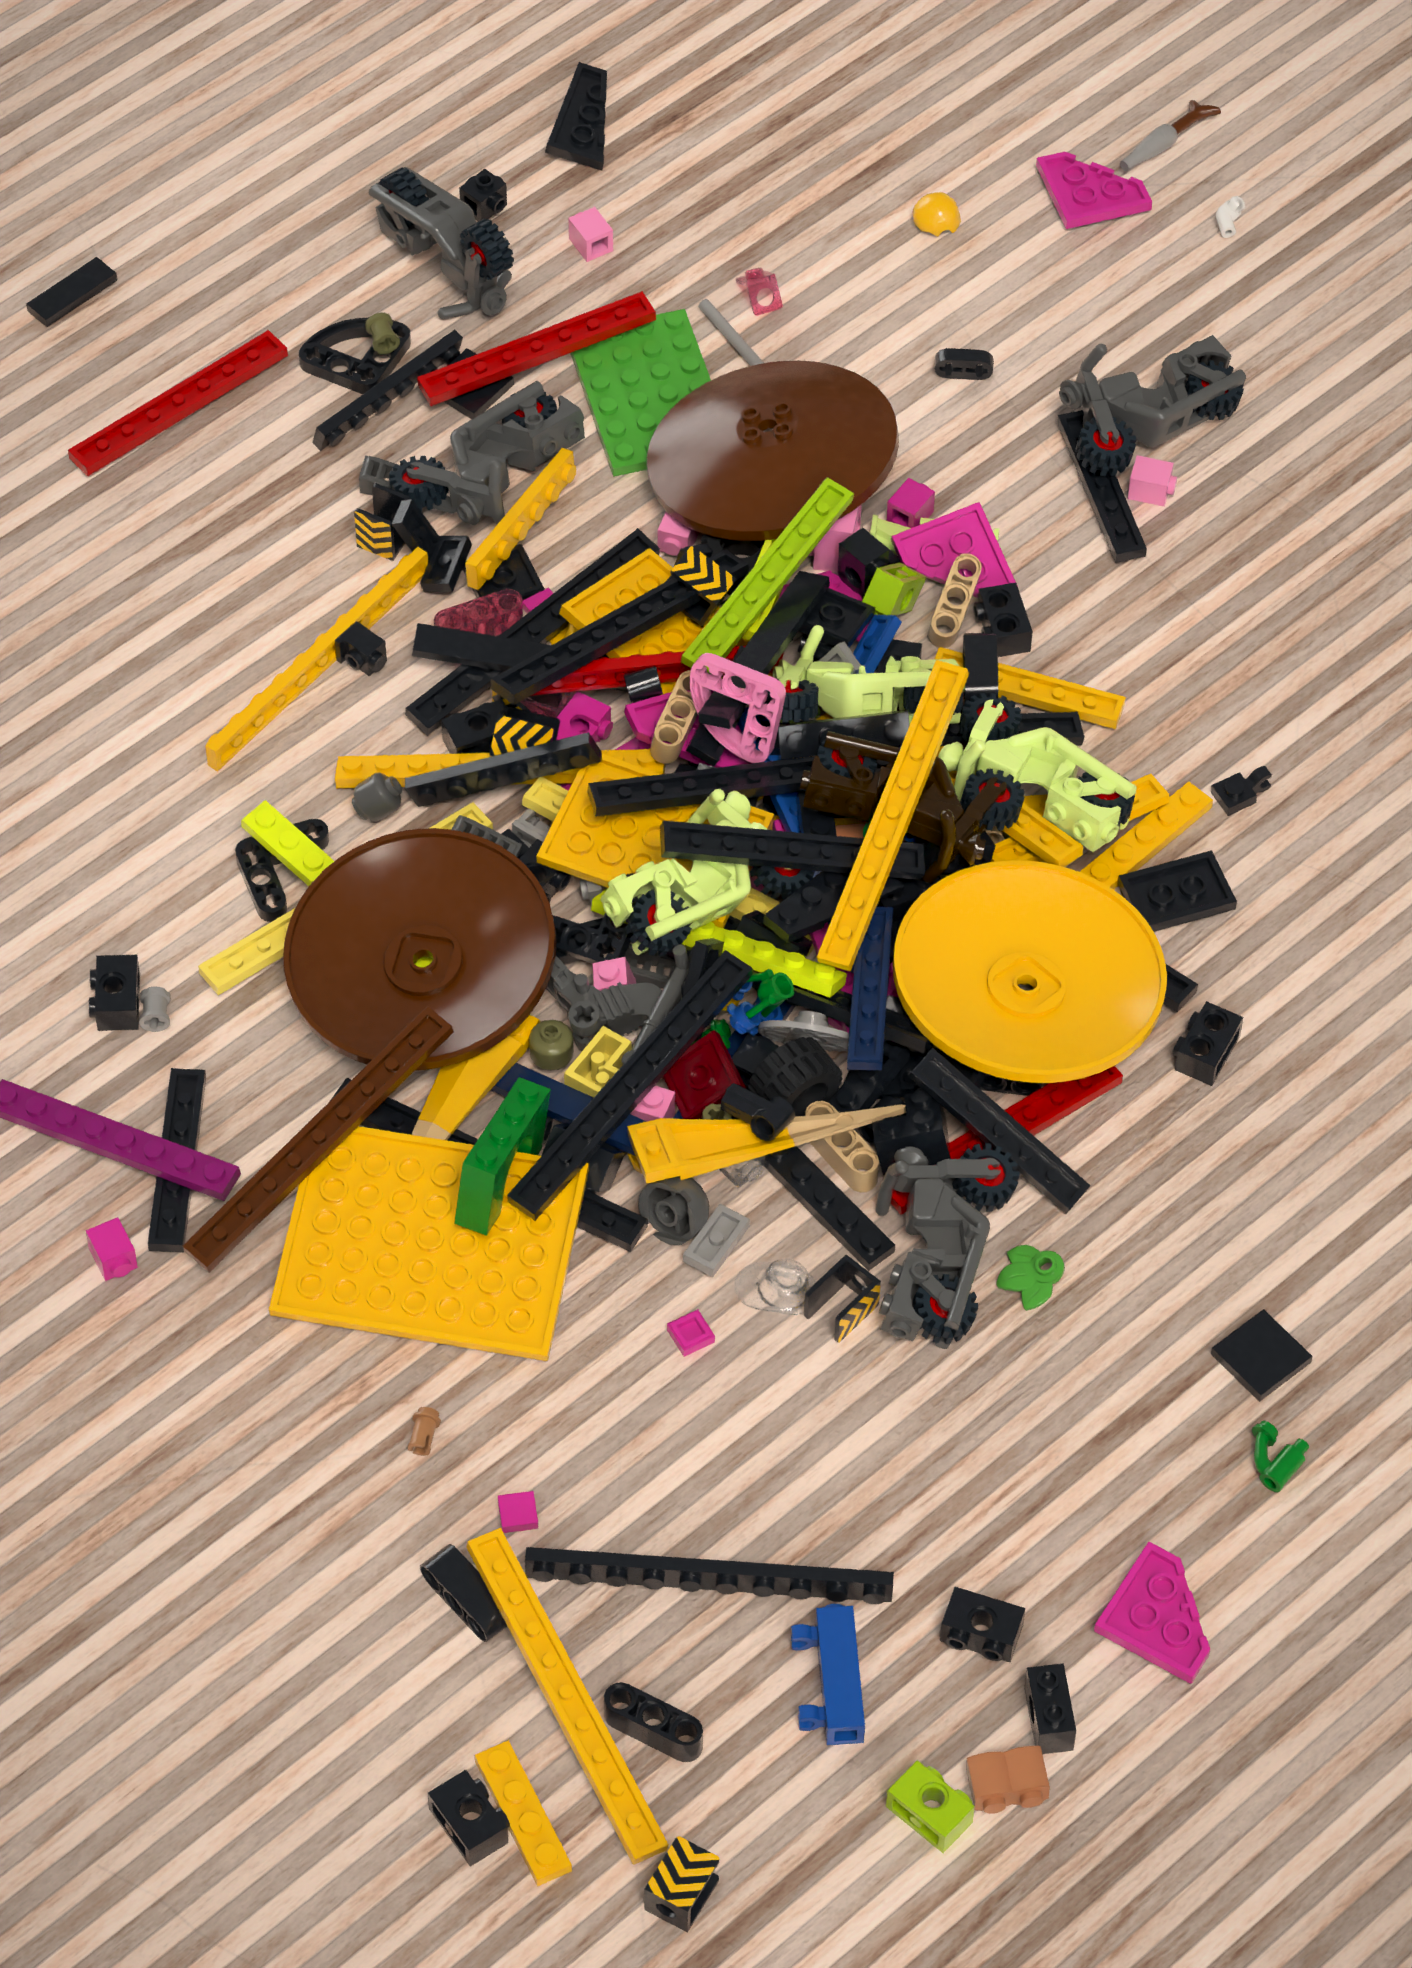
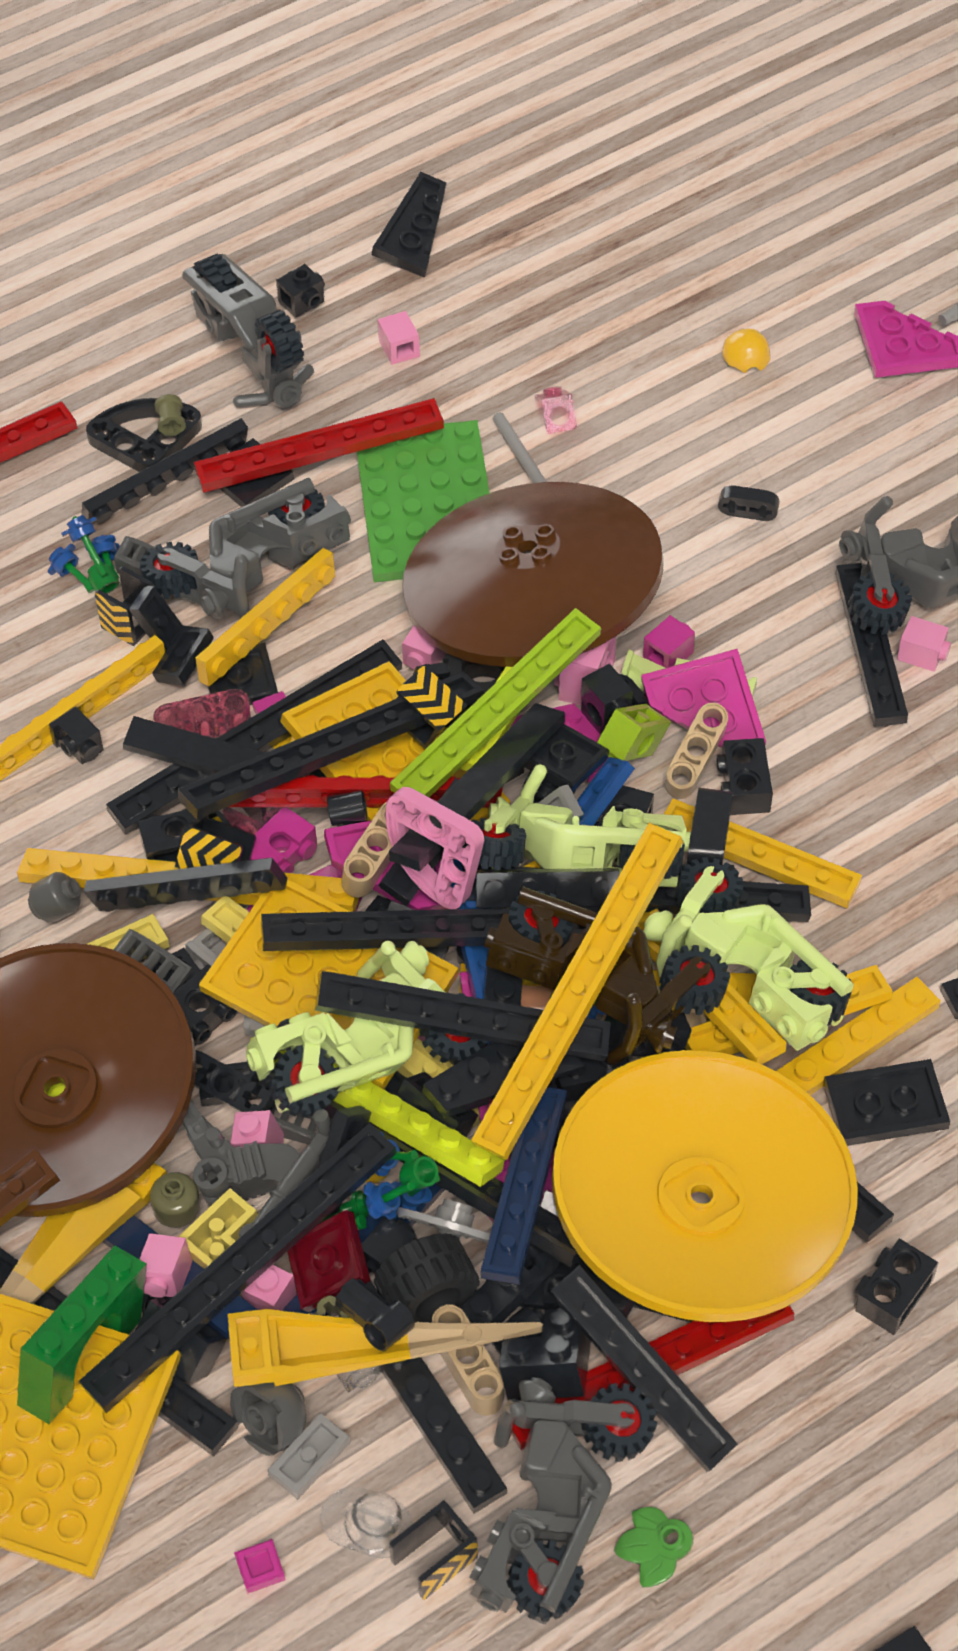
camera: 10 degrees right, 0 degrees up
none -> plant [47,515,120,594]
none -> bright pink brick [140,1233,193,1298]

